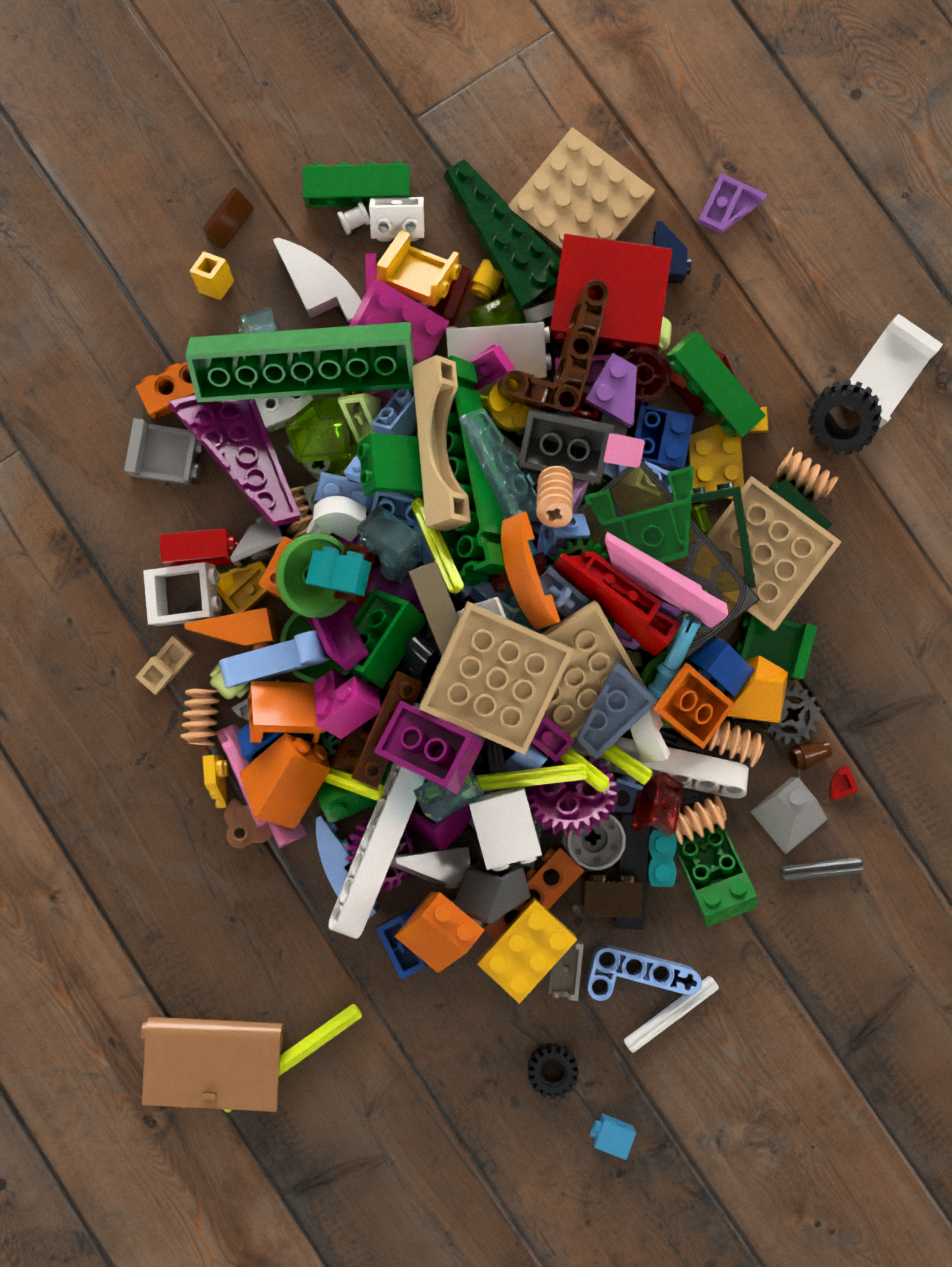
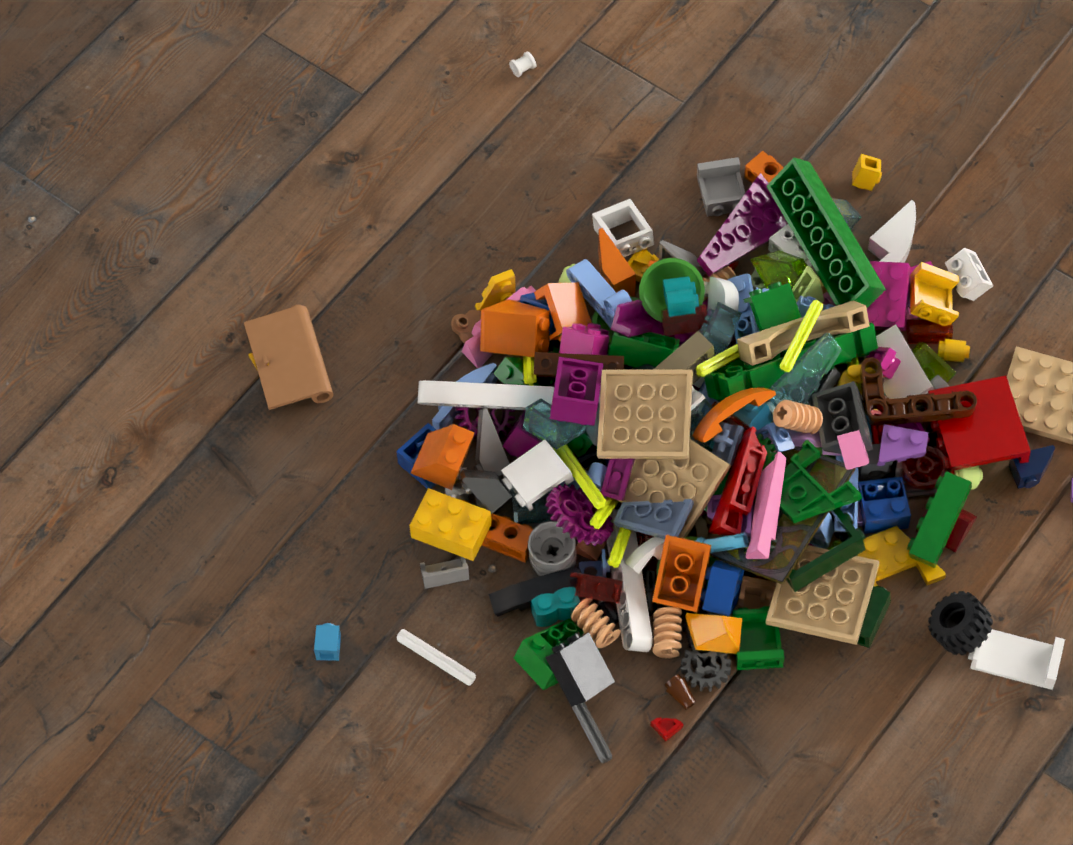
camera: 70 degrees right, 25 degrees down
tan slope [136,635,196,695] -> none
red window [159,528,240,567] -> none
light nougat piece [180,689,220,746] -> none
reddish brown slope [203,187,254,249] -> none
neon yellow axle [223,1004,362,1113] -> none
green brick [303,161,411,208] -> none
white bush [337,202,370,235] -> none
dark green wing [444,159,560,312] -> none
black tyre [527,1043,579,1099] -> none
dark brown brick [580,872,642,918] -> none
light blue beam [586,944,702,1001] -> none
light grey slope [749,777,827,854] -> none
light nougat piece [776,448,838,502] -> none
none -> brick [545,632,615,707]
none -> neon yellow axle [780,300,823,372]

